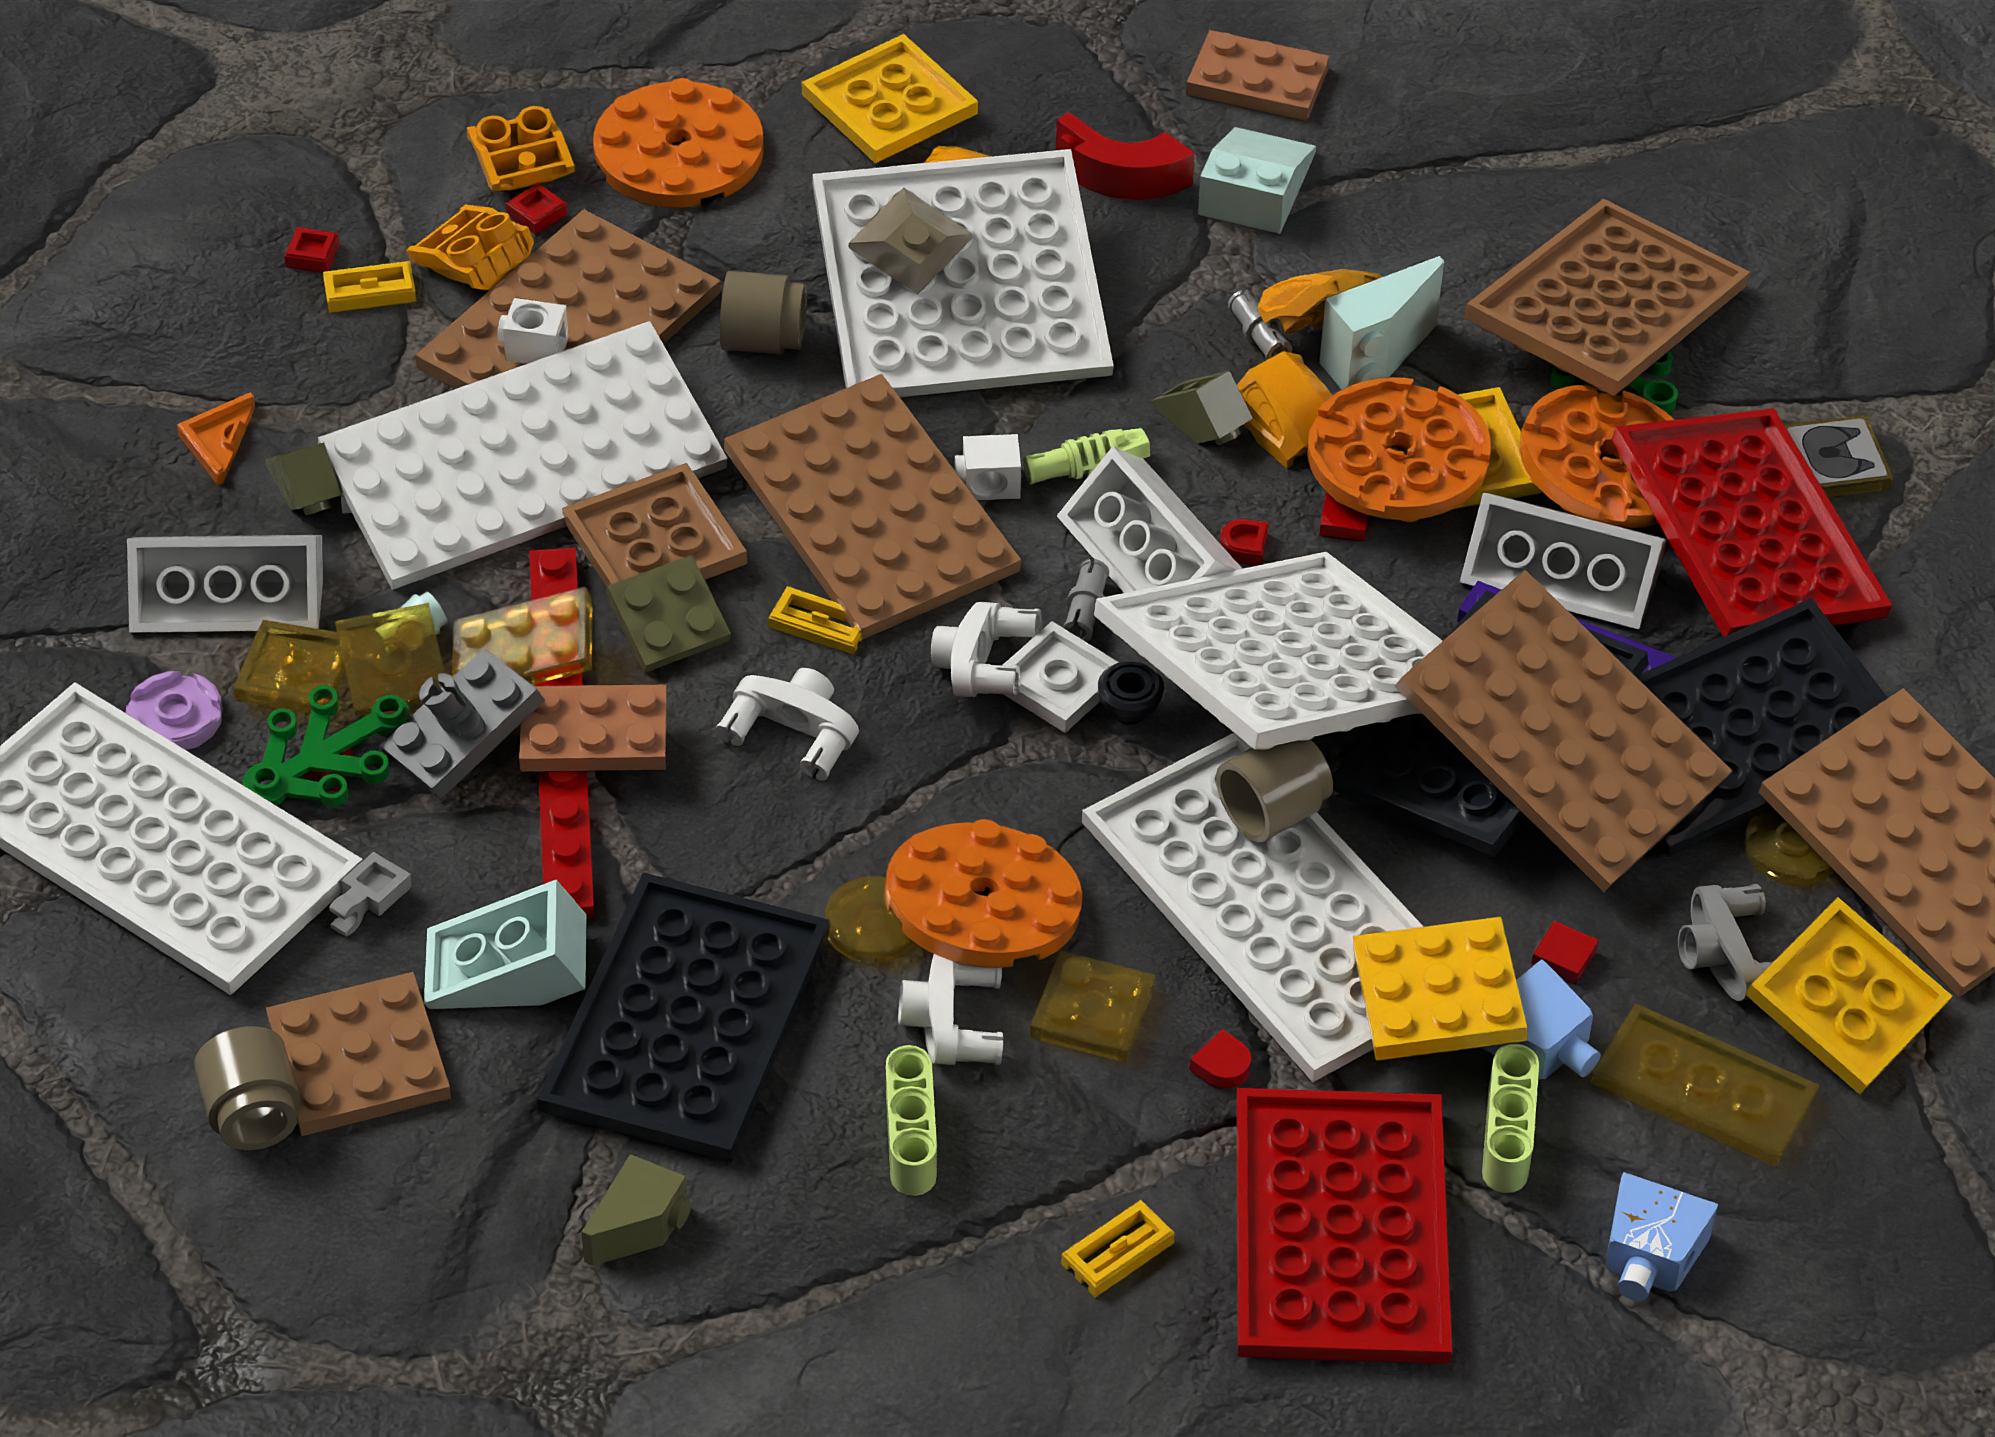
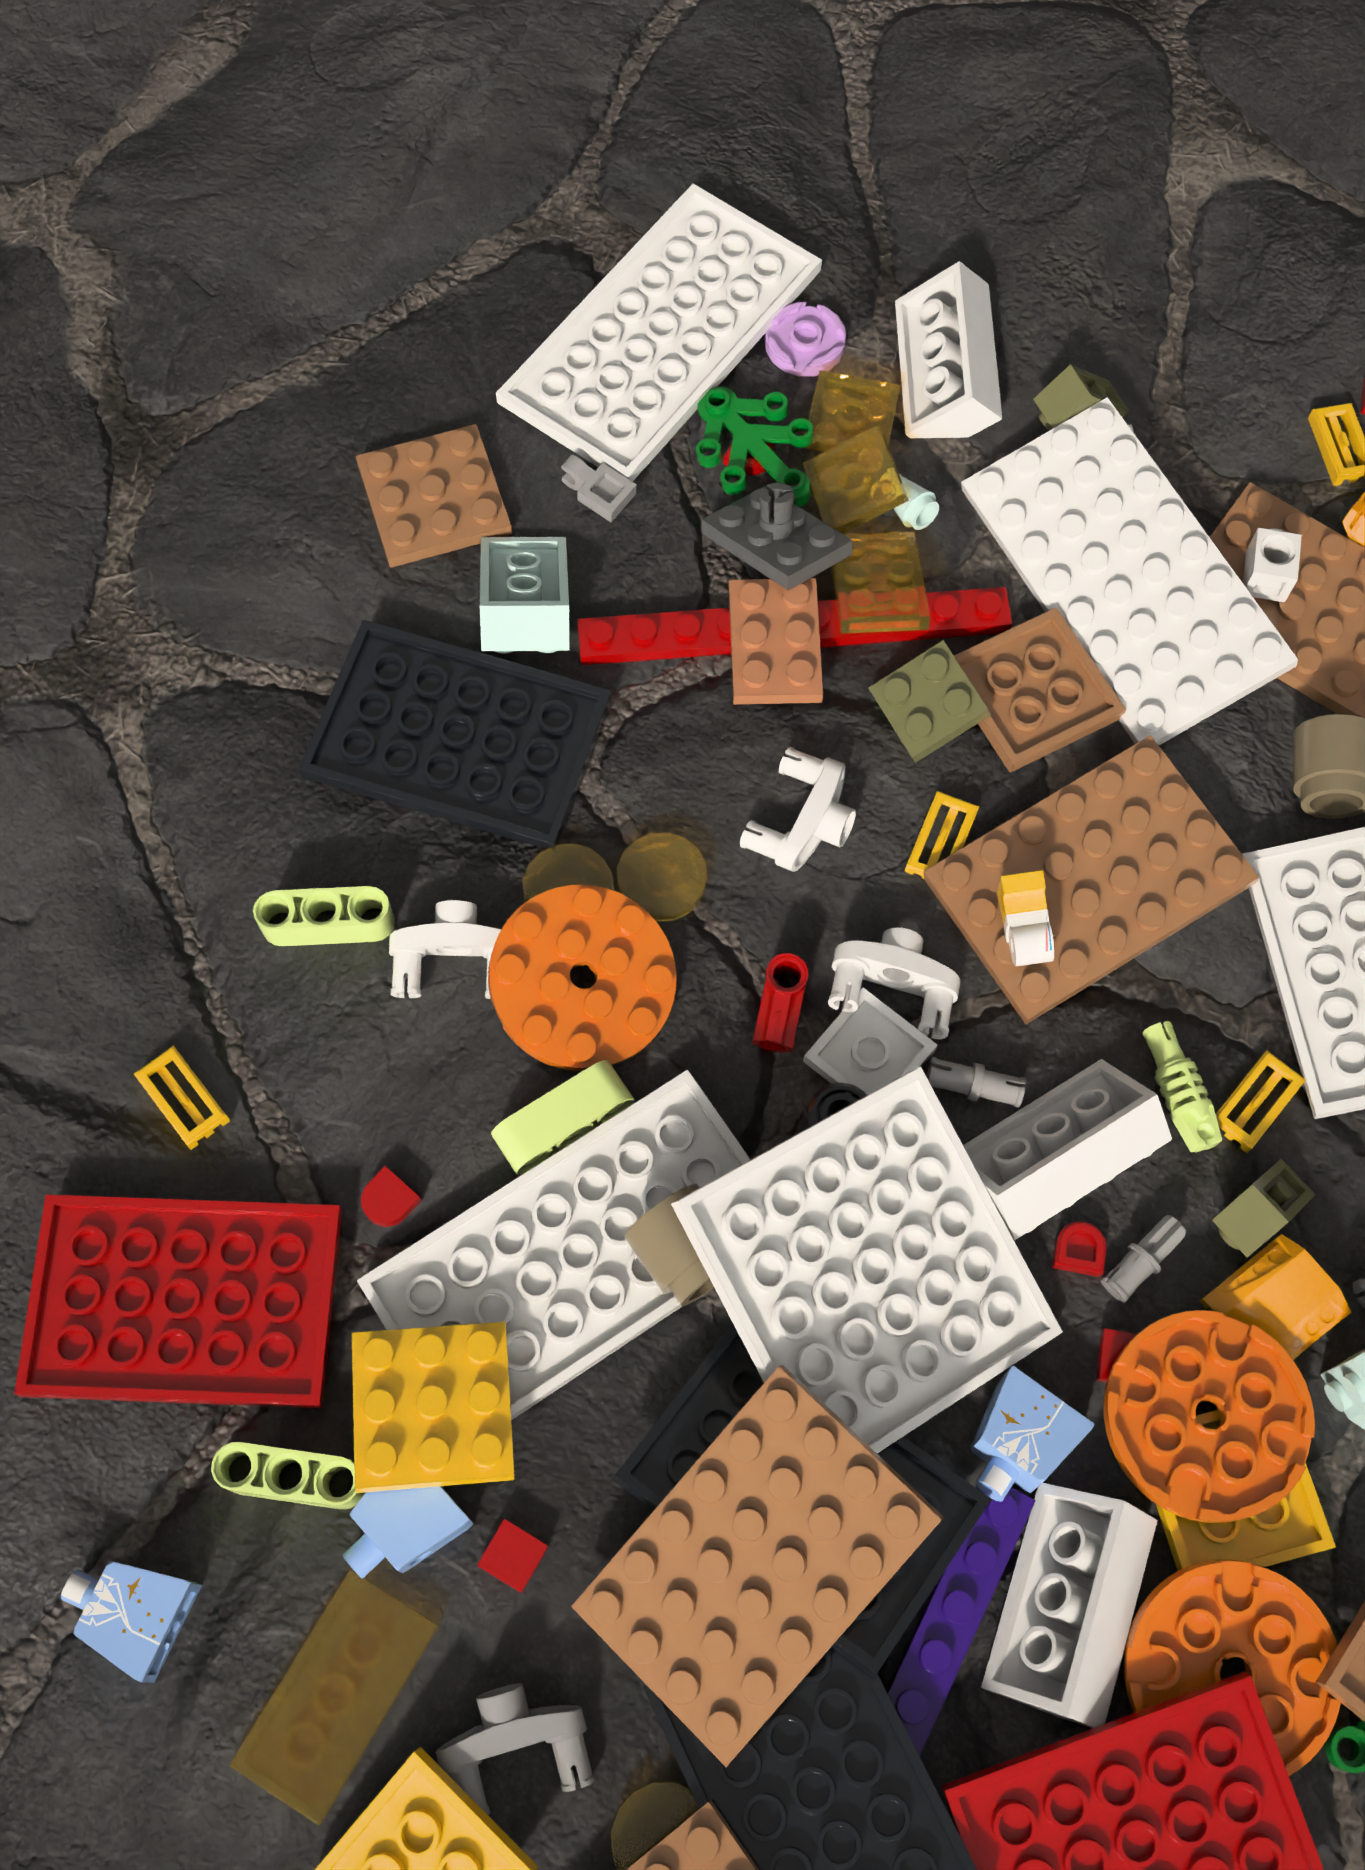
camera: 90 degrees right, 20 degrees up
orange tile [177,392,255,485] -> none
dark tan piece [194,1026,300,1150] -> none
olive slope [581,1154,691,1266] -> none
white brick [954,434,1021,500] -> none
clear yellow plate [1030,951,1155,1063] -> none
none -> yellowish green beam [491,1060,635,1175]
none -> clear yellow tile [617,832,707,922]
none -> red piece [752,953,808,1053]
none -> light blue torso [971,1366,1095,1502]
none -> leg [997,870,1054,967]
none -> light grey axle [1101,1215,1186,1303]
none -> yellow tile [1216,1050,1305,1153]

